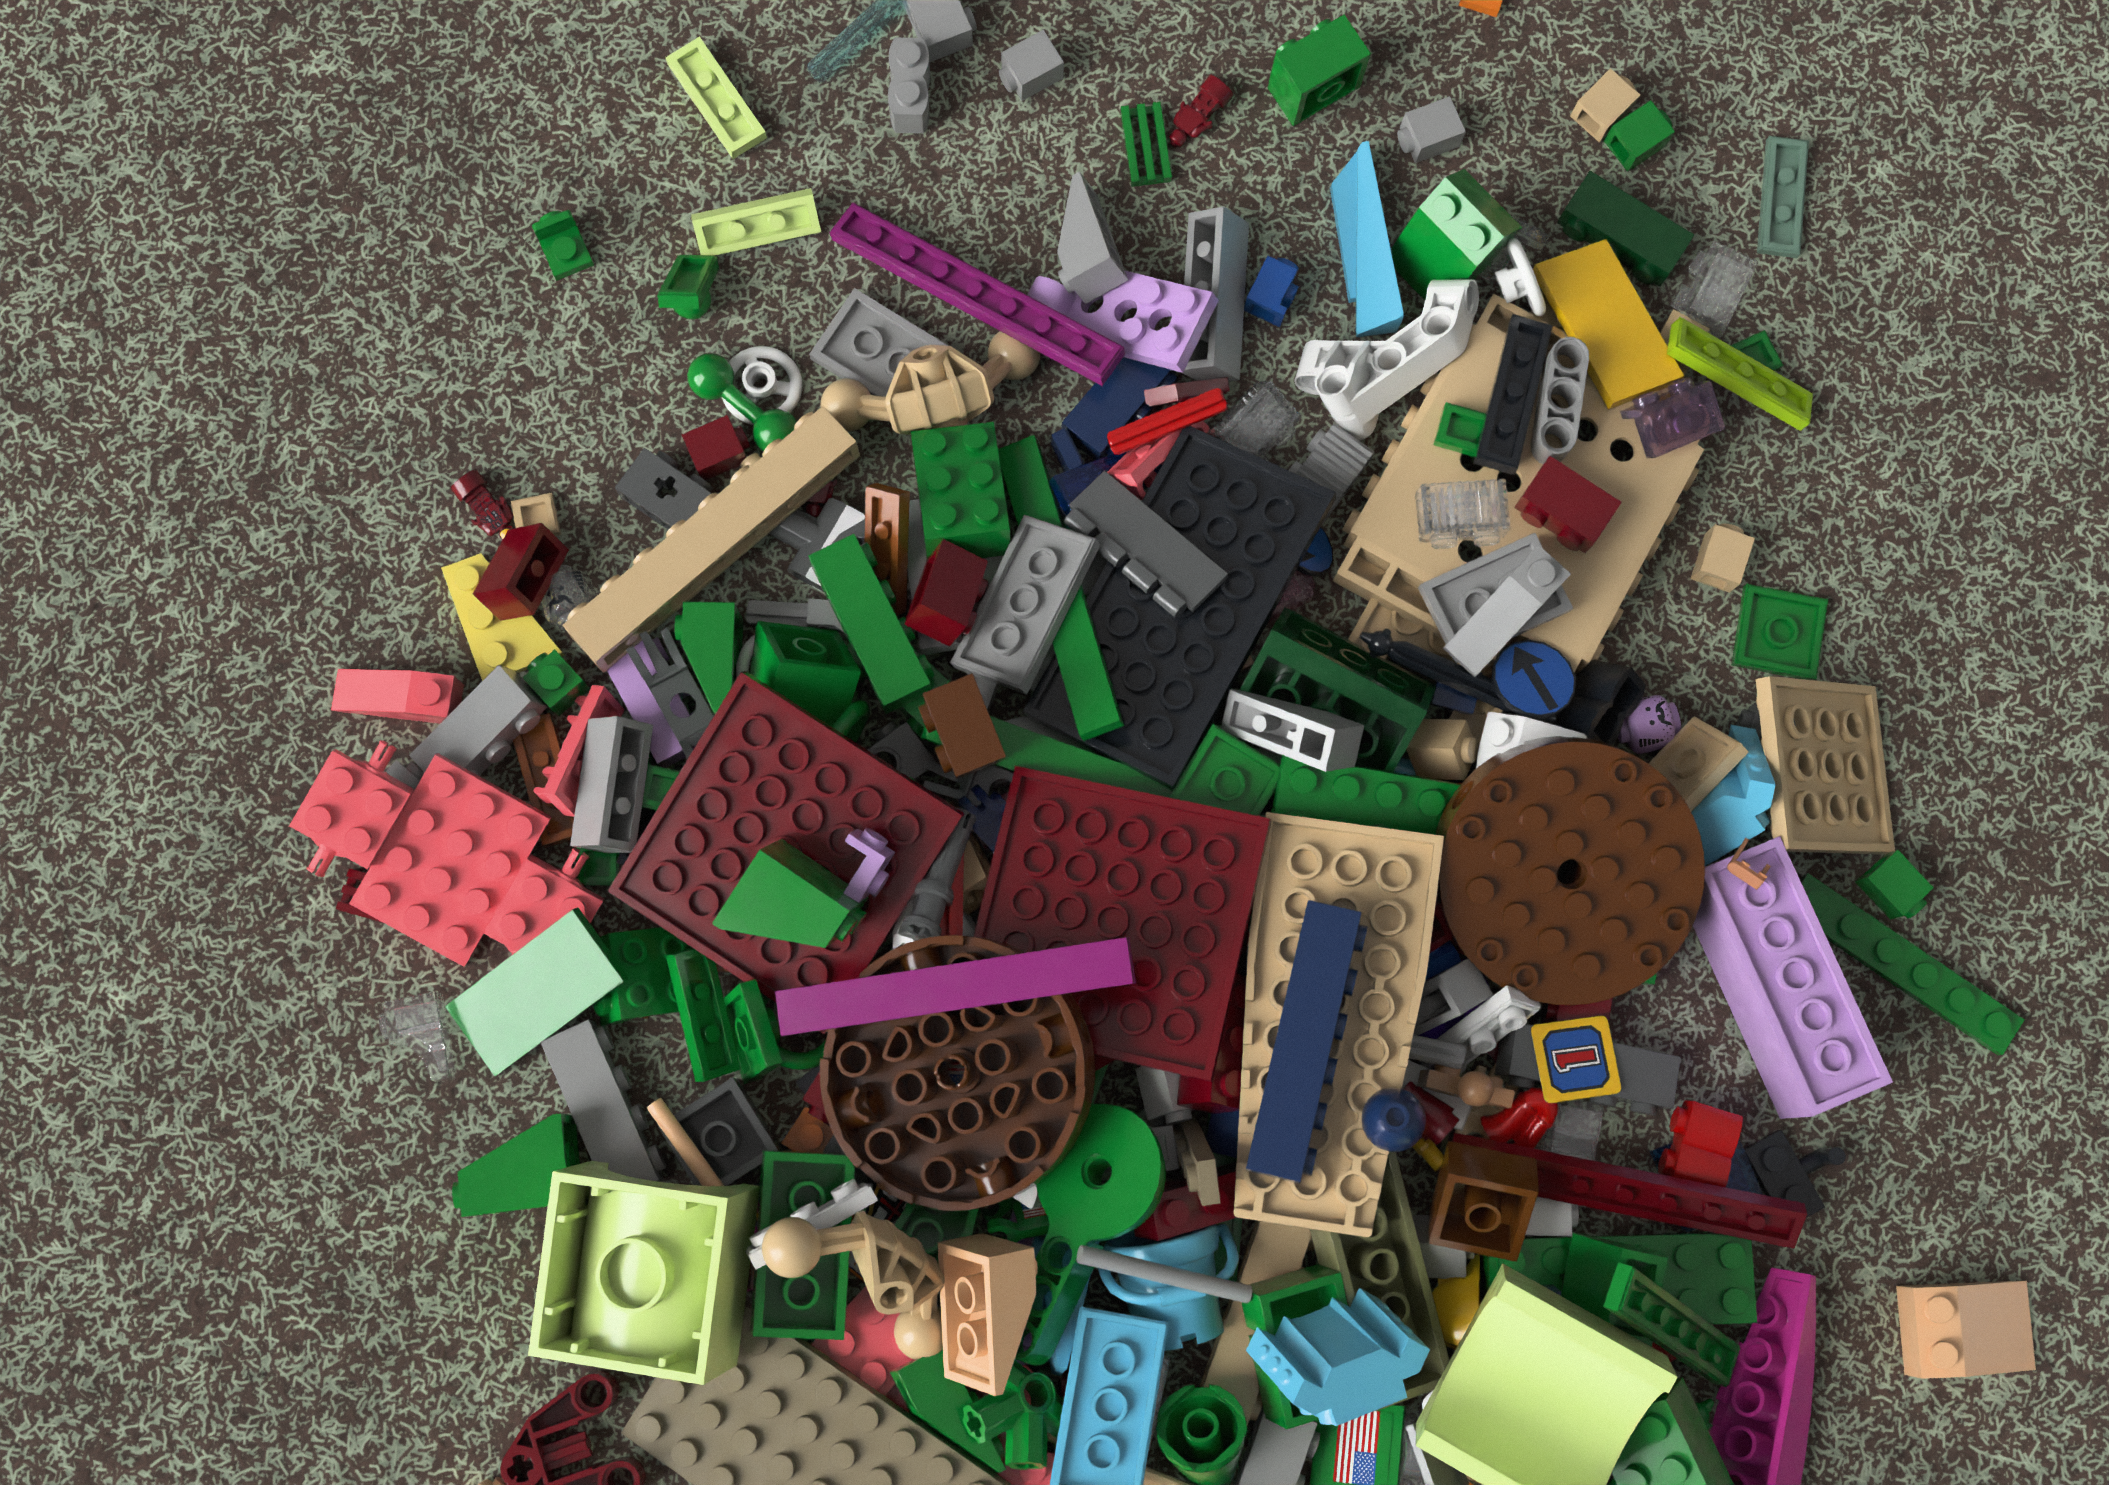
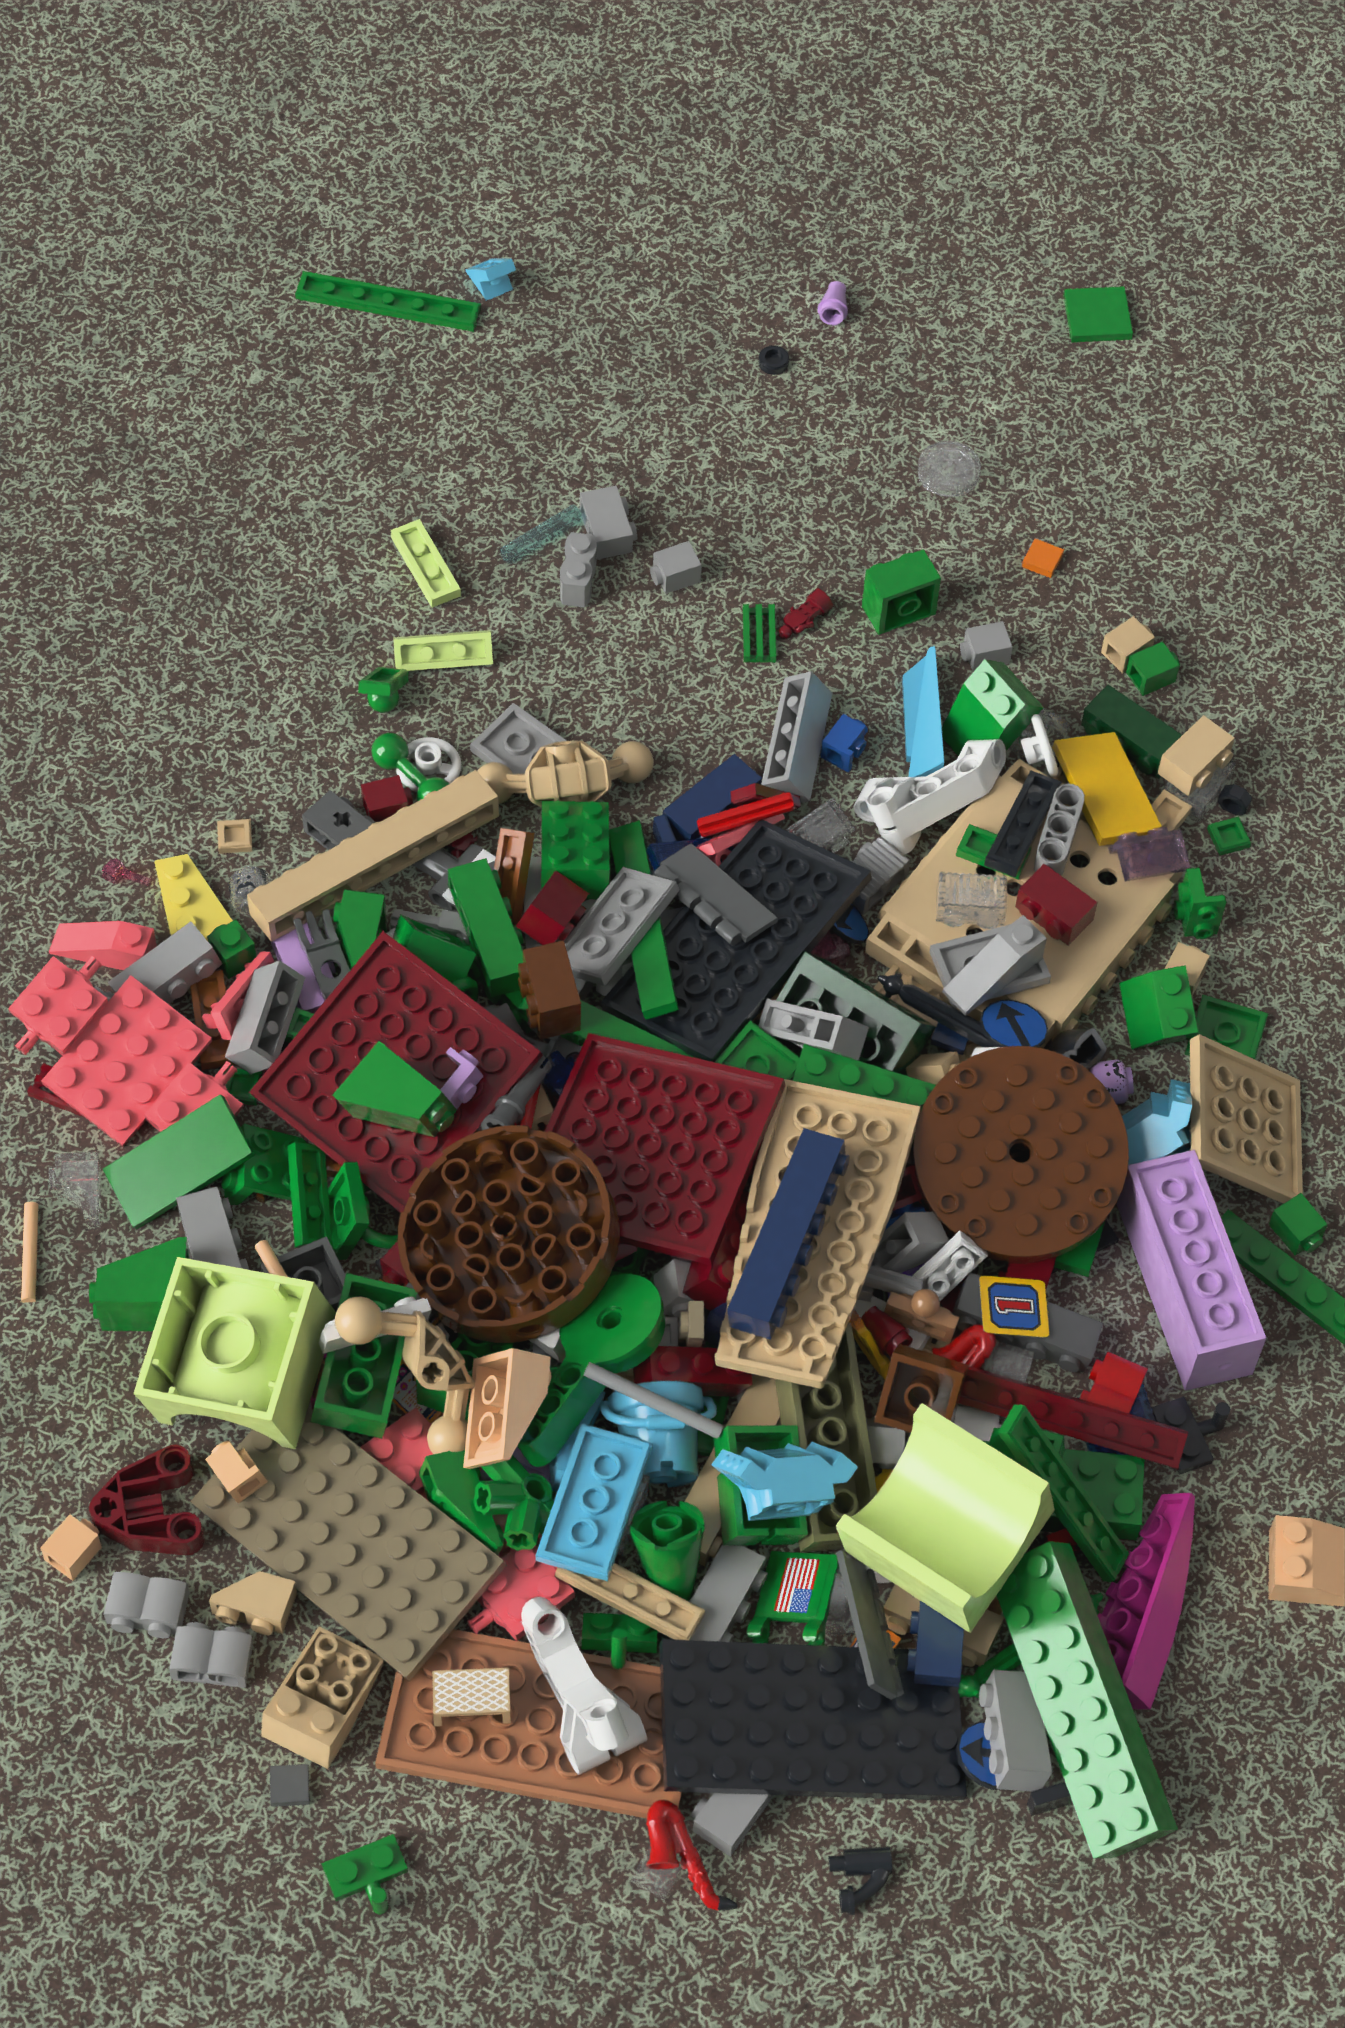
camera: 10 degrees right, 20 degrees down
dark red piece [450,469,514,540] -> none
dark red brick [473,523,569,621] -> none
green bracket [532,210,594,281] -> none
magenta tile [775,937,1136,1036] -> none
magenta tile [829,203,1125,386] -> none
lavender hinge [1027,271,1219,373] -> none
light grey slope [1057,171,1128,304] -> none
dark blue brick [1361,1087,1426,1152] -> none
tan tile [1648,716,1748,812] -> none
lime tile [1667,317,1813,431] -> none
nougat piece [1727,837,1771,890] -> none
sand green tile [1757,136,1809,258] -> none
none -> light nougat bar [21,1202,39,1303]
none -> clear pink hand [102,859,151,886]
none -> light nougat brick [205,1441,268,1504]
none -> green slope [1119,965,1199,1050]
none -> tan brick [1158,715,1235,796]
none -> green bracket [1173,868,1227,939]
none -> black tile [1217,784,1252,816]

